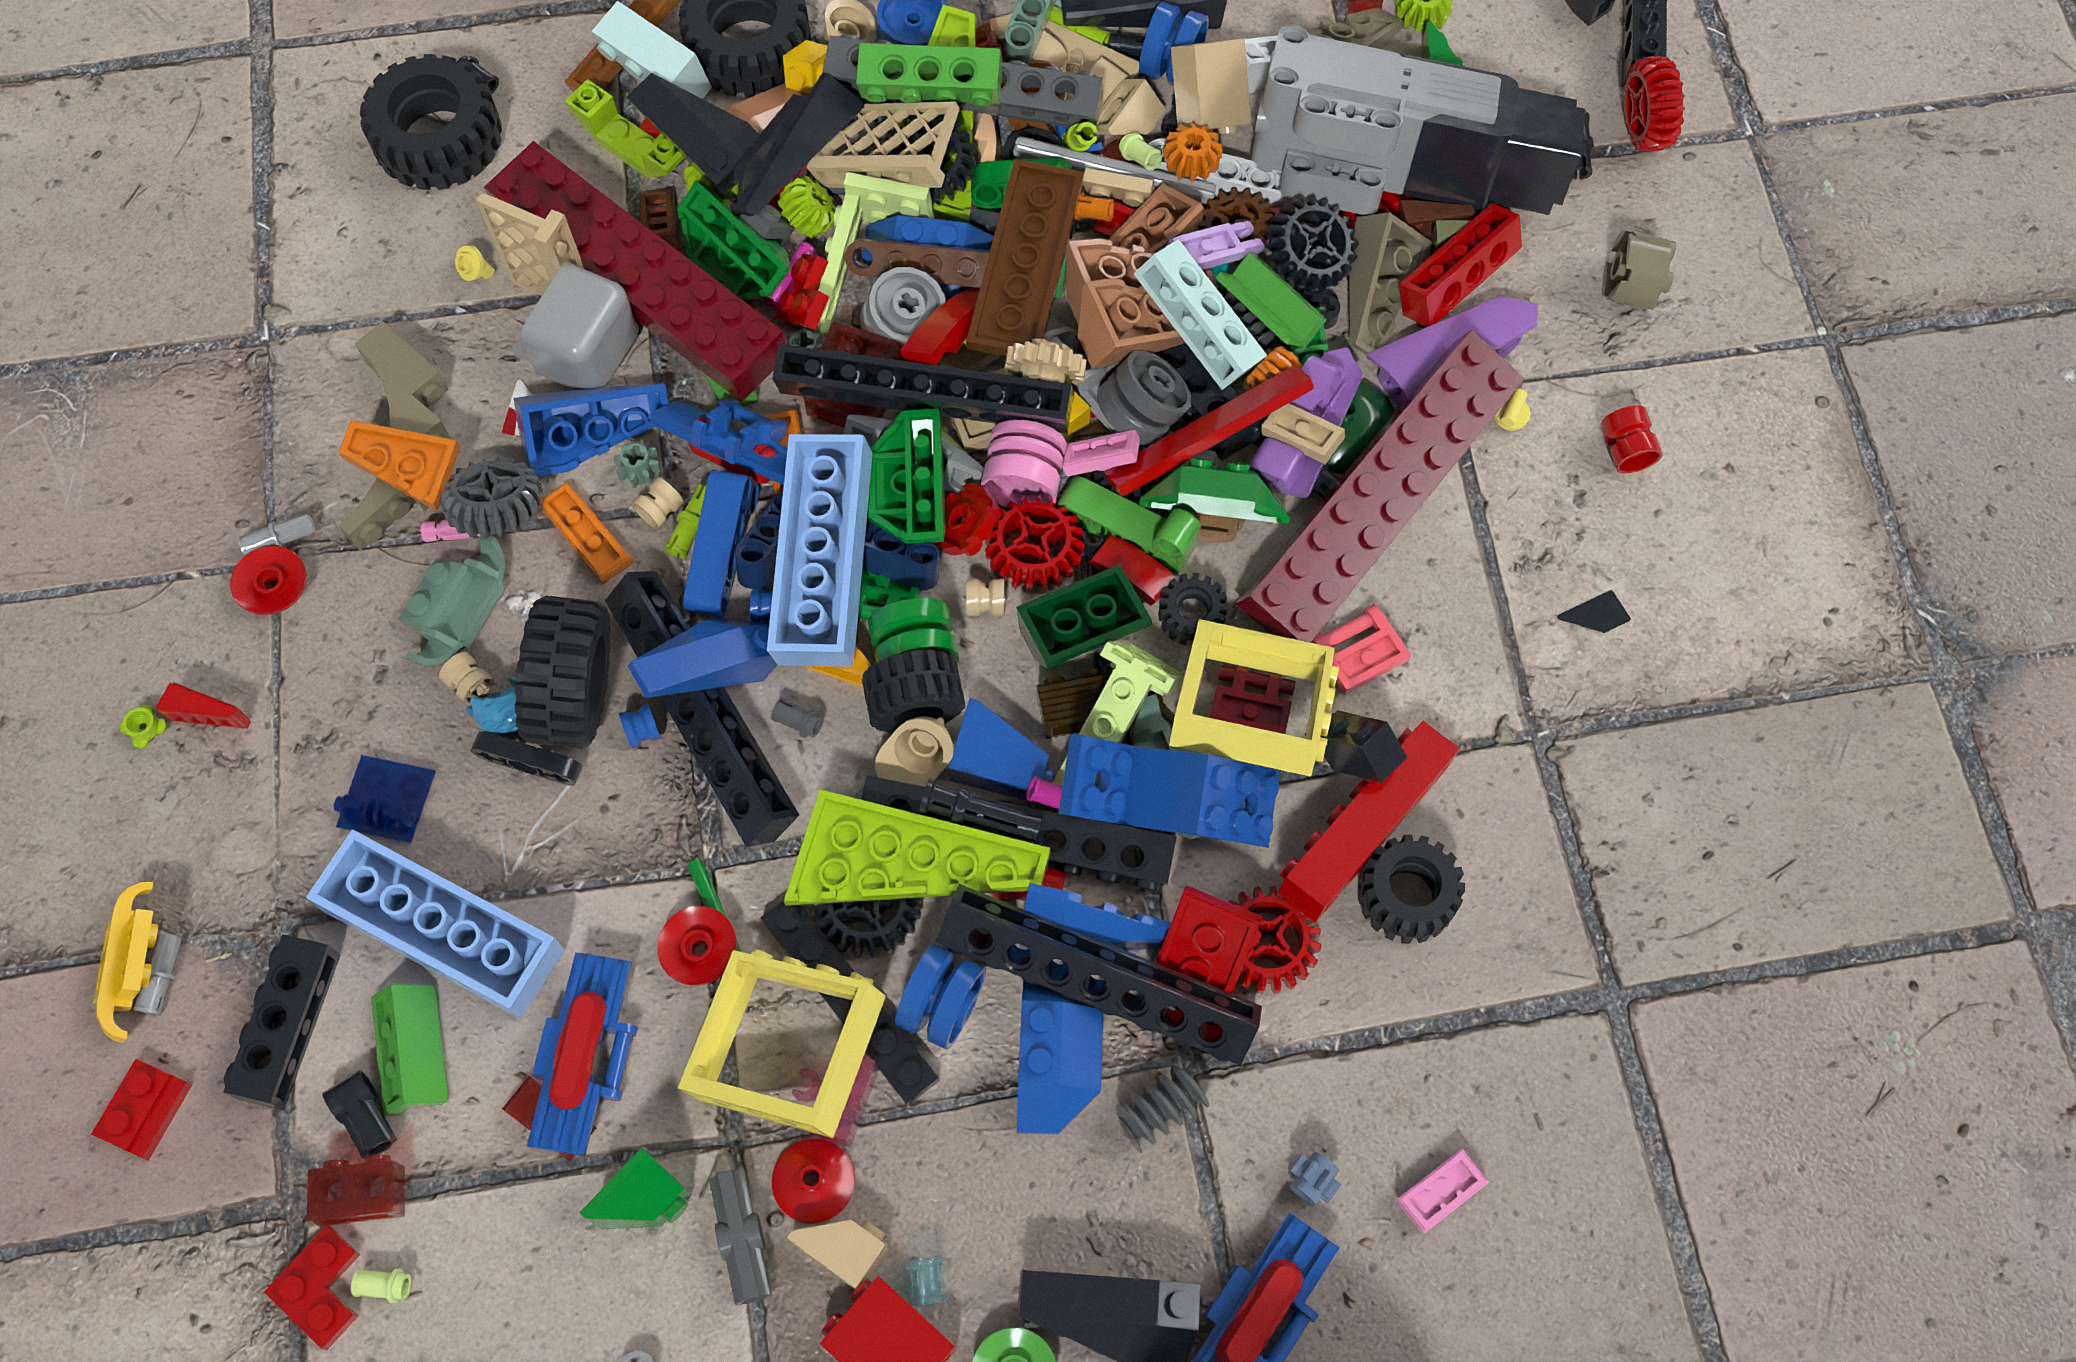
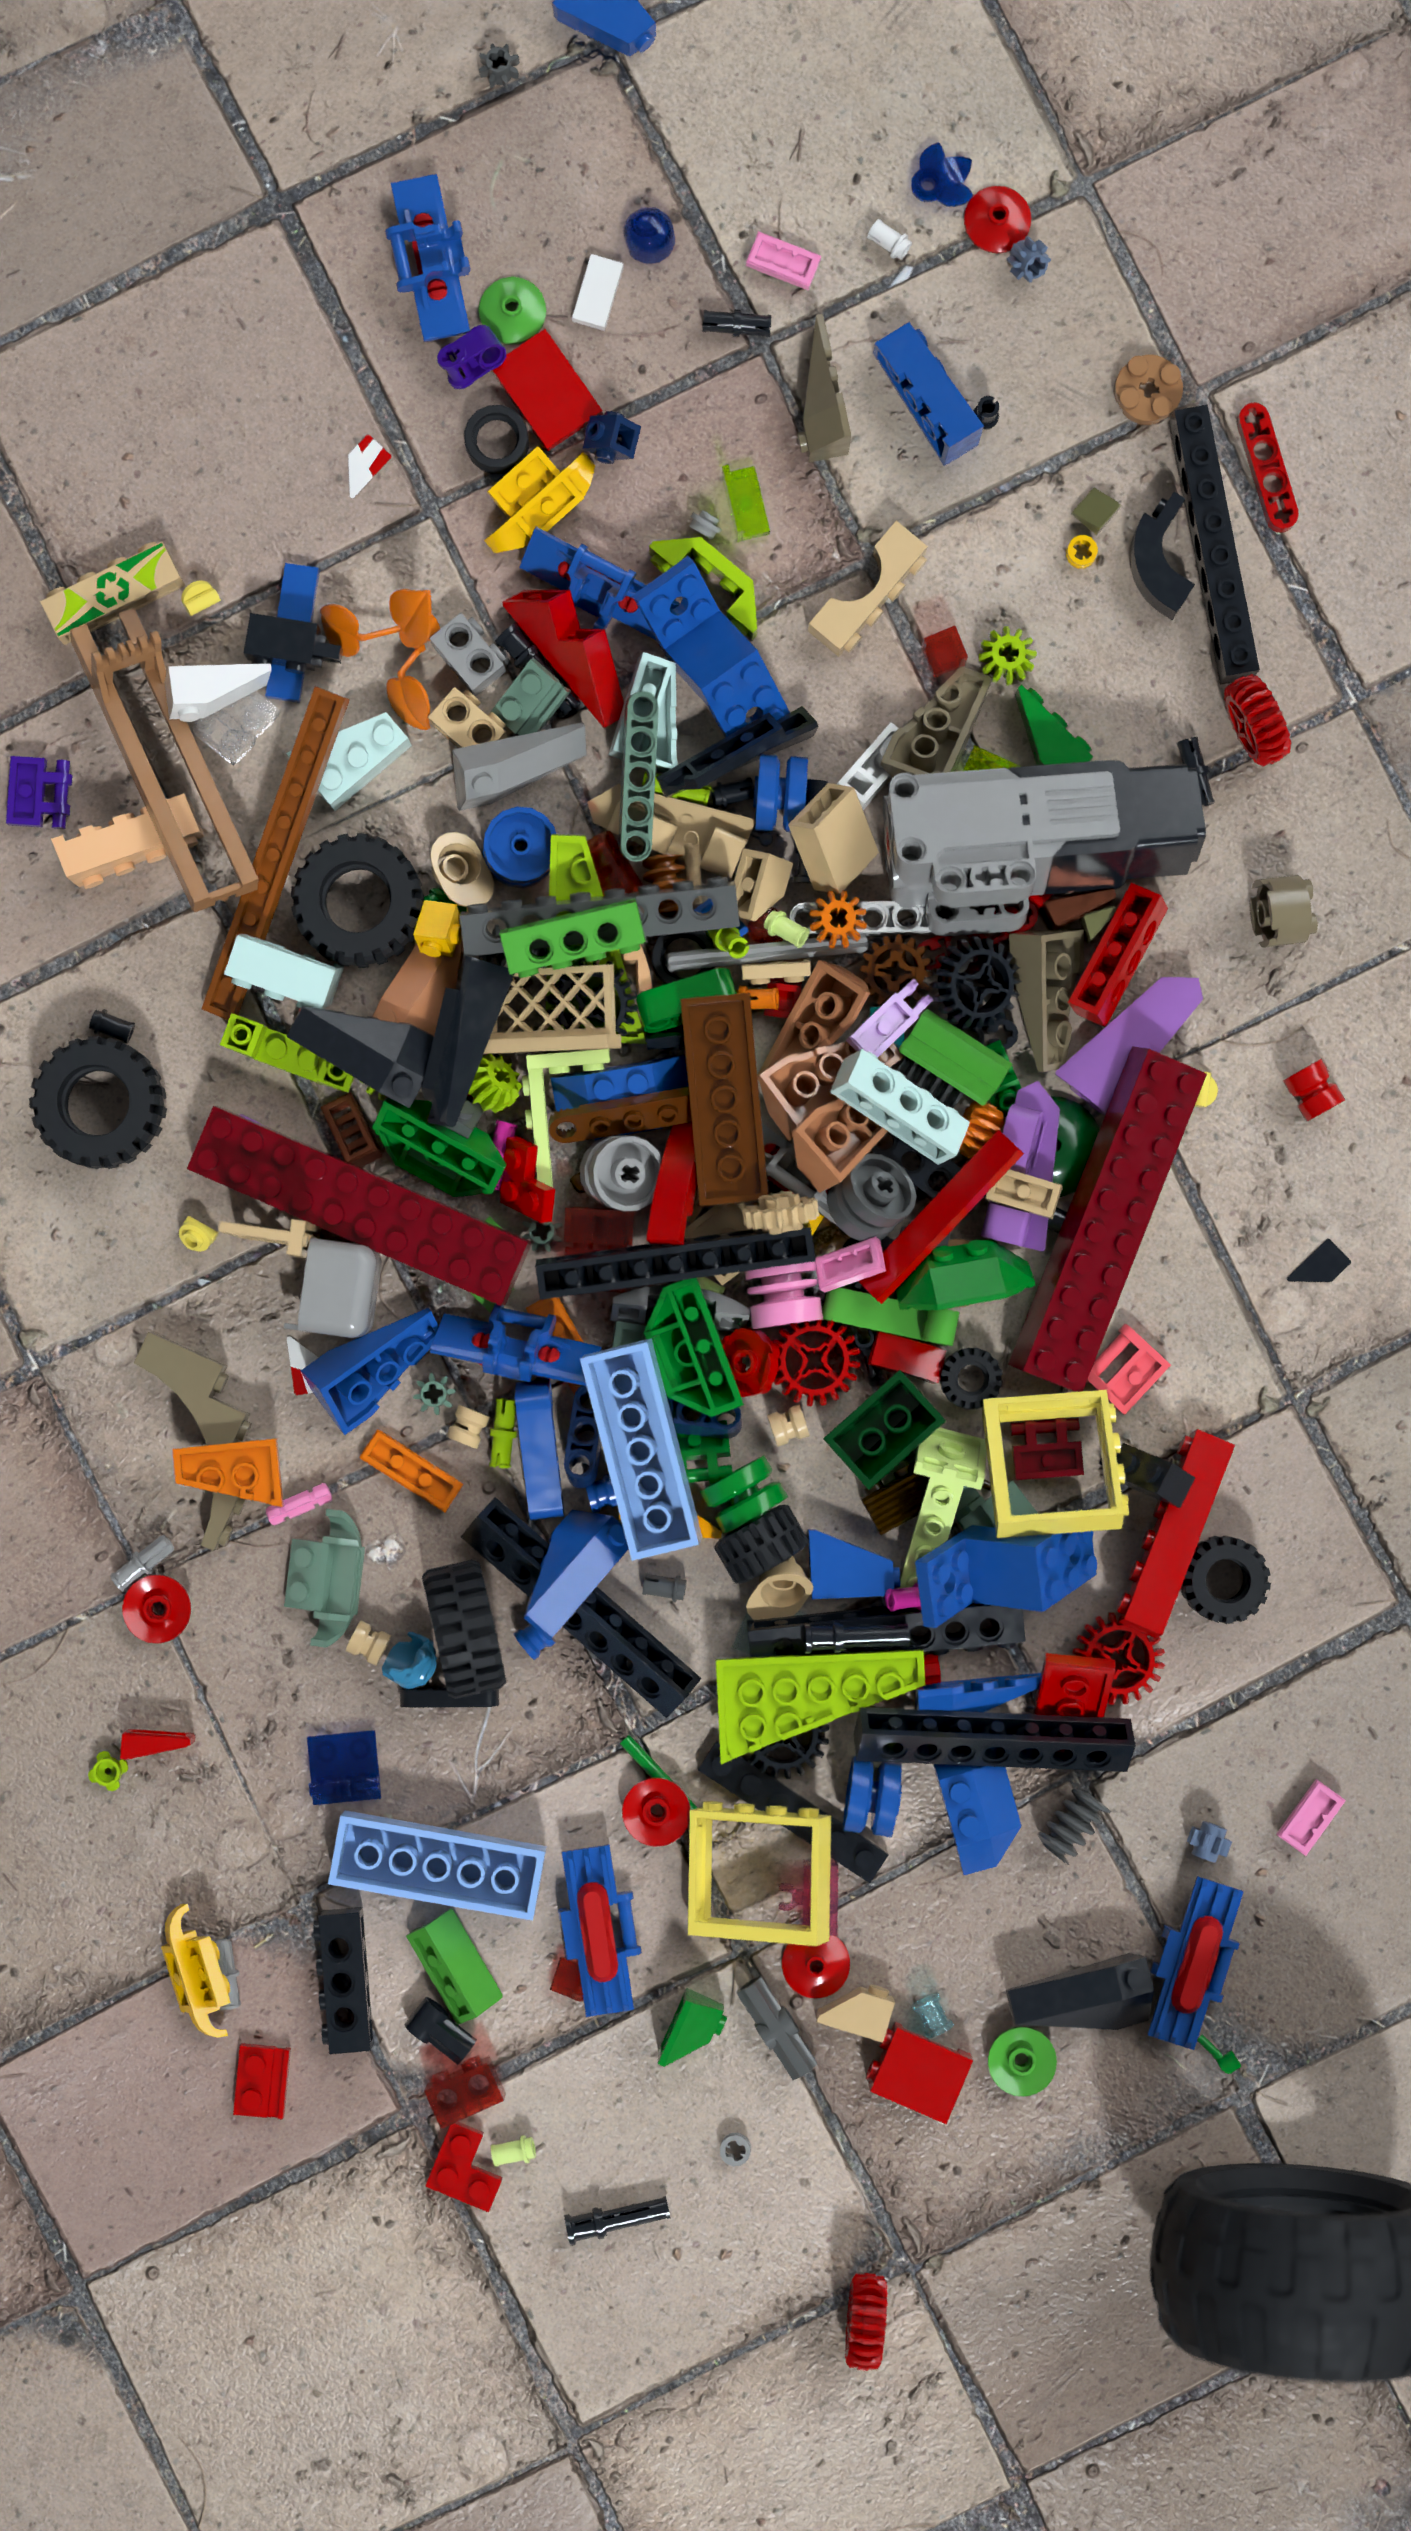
camera: 20 degrees left, 20 degrees up
dark grey gear [440,457,543,539] -> none

